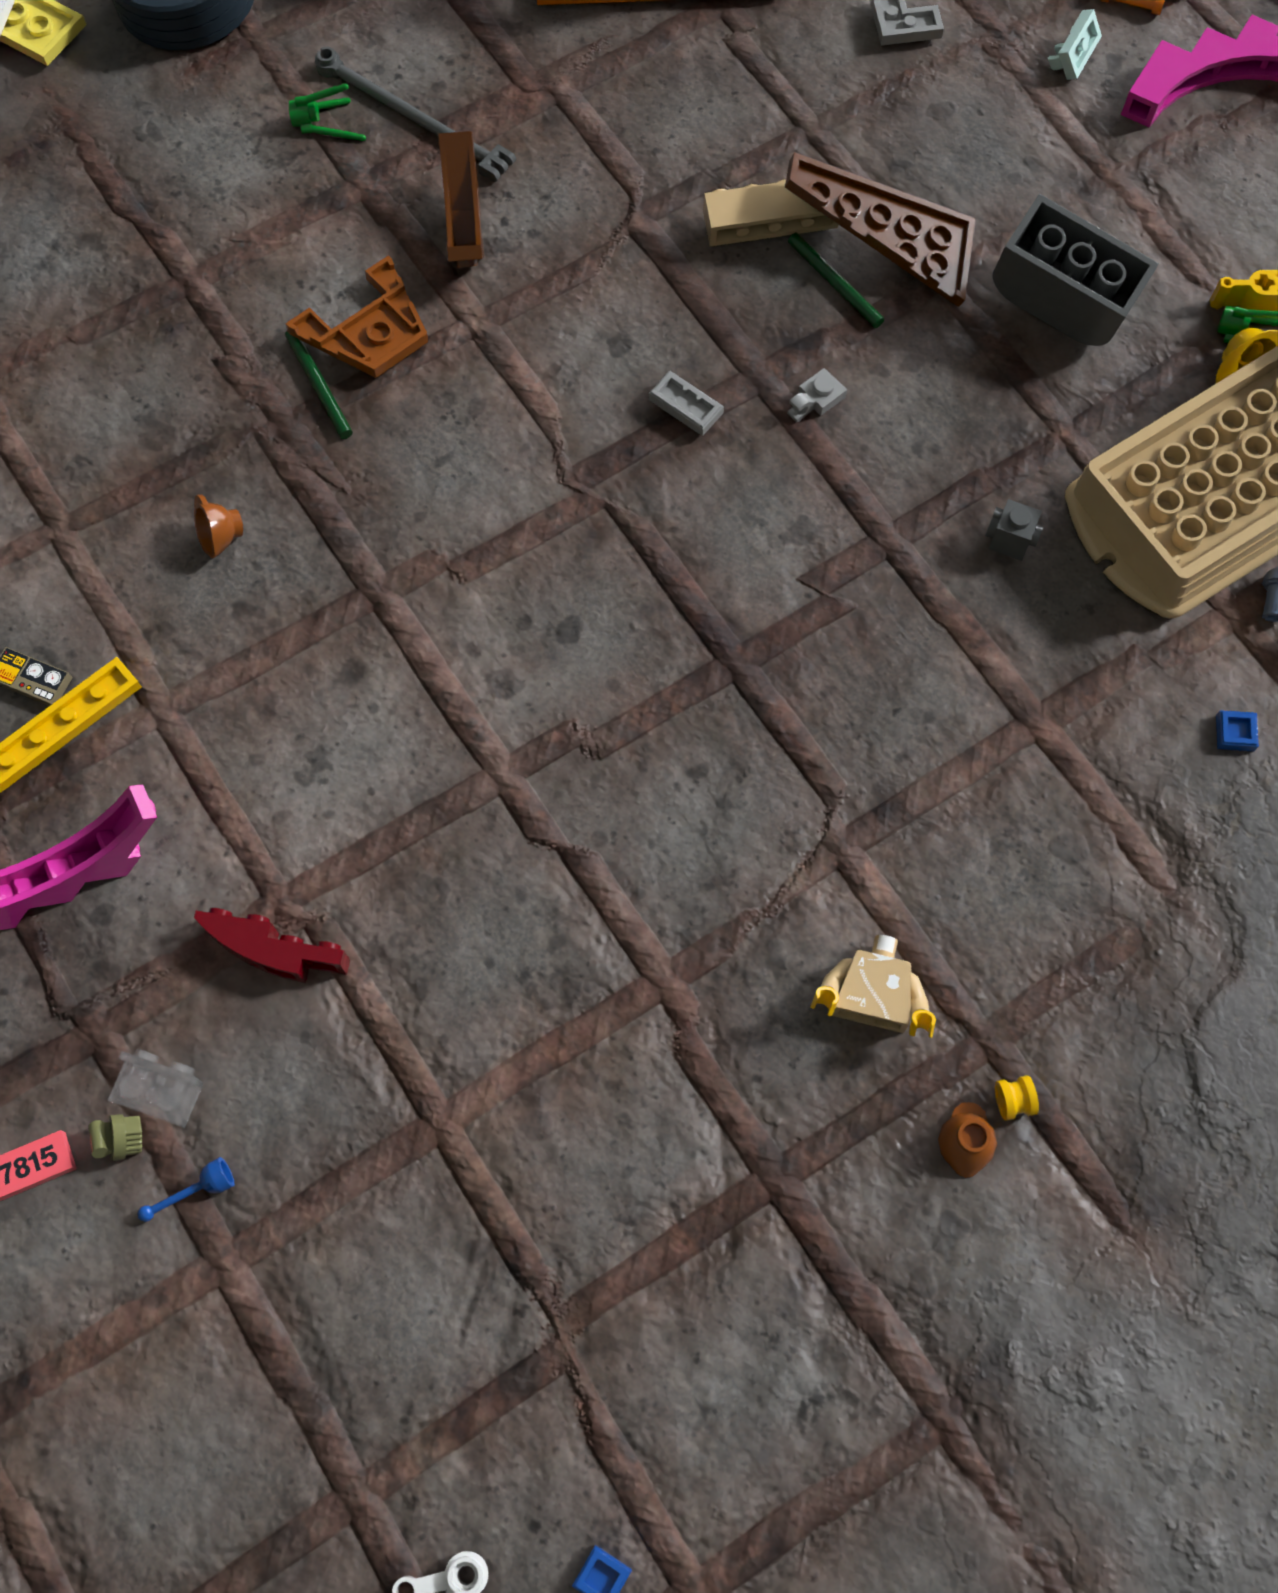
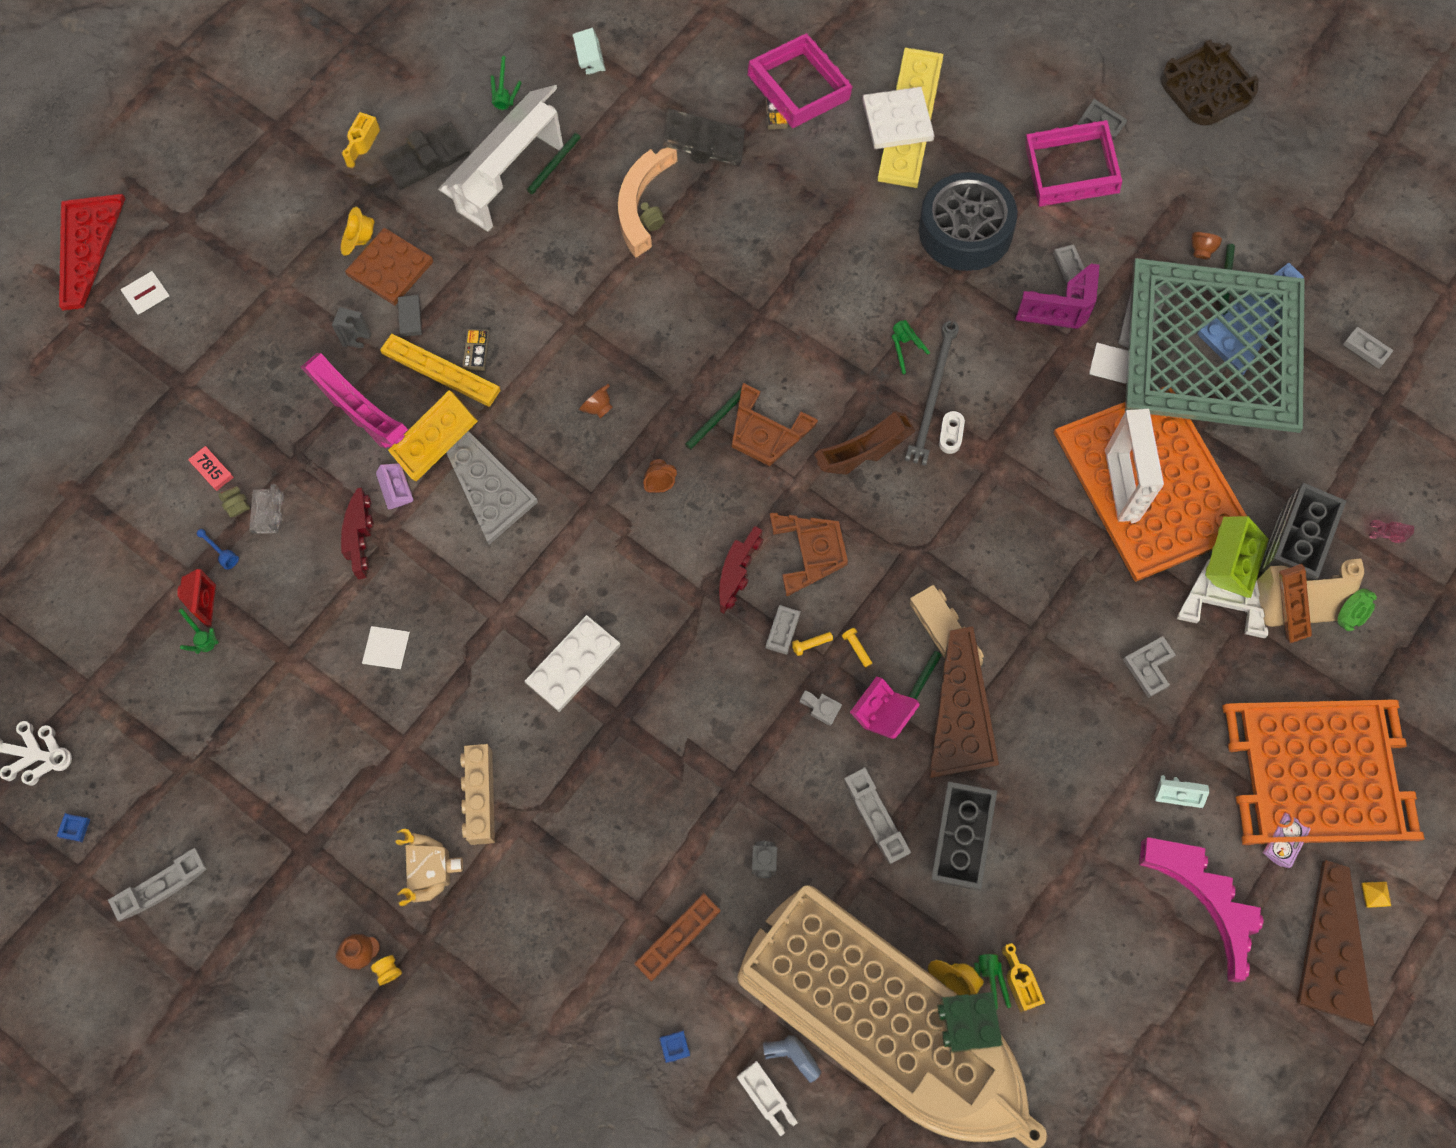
camera: 70 degrees right, 0 degrees up
none -> light grey slope [108,848,207,921]
none -> red slope [177,569,216,627]
none -> green plant [179,608,219,654]
none -> white sticker [362,626,410,669]
none -> lavender slope [376,463,413,509]
none -> yellow plate [388,390,478,482]
none -> light grey wing [446,431,538,545]
none -> tan brick [461,744,495,845]
none -> white plate [525,615,621,712]
none -> dark orange plate [634,893,721,982]
none -> dark orange piece [644,459,677,493]
none -> dark red slope [719,526,764,614]
none -> dark orange wing [770,513,848,596]
none -> yellow piece [792,632,833,656]
none -> yellow piece [842,628,873,668]
none -> light grey slope [844,768,911,864]
none -> dark pink bracket [850,676,920,739]
none -> white plate [939,411,965,454]

